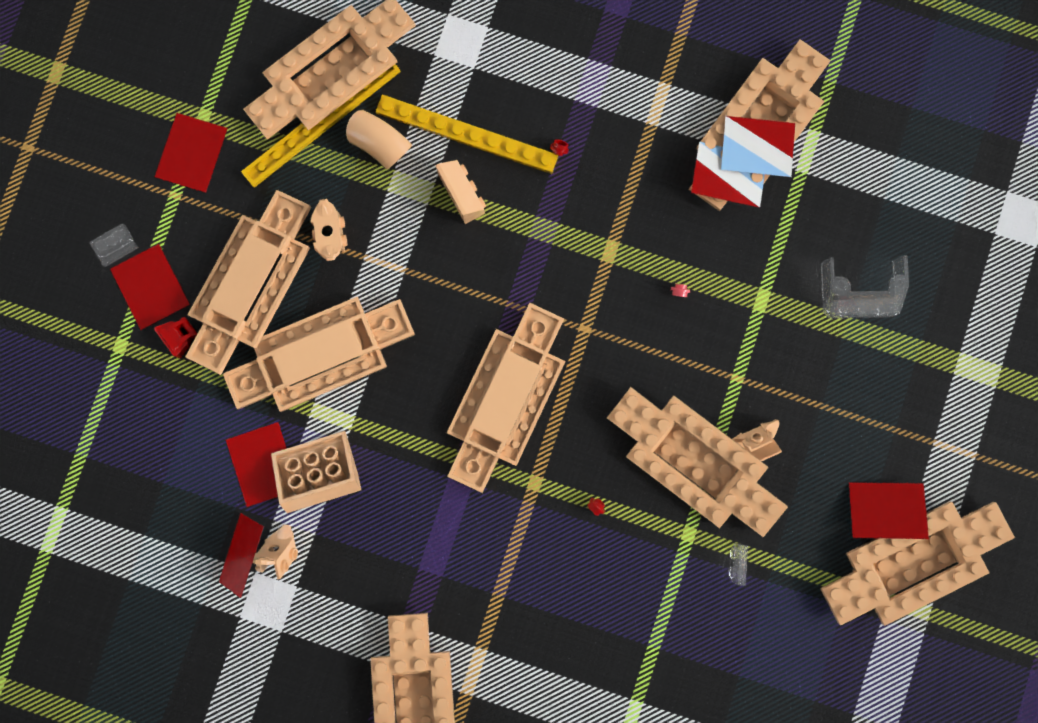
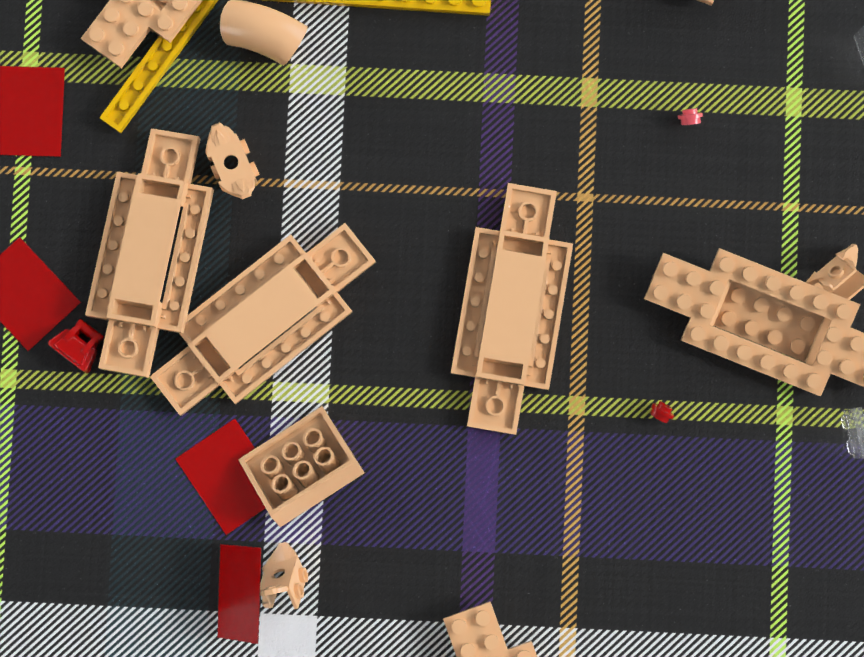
camera: 20 degrees left, 0 degrees up
light nougat slope [436,160,486,224] -> none

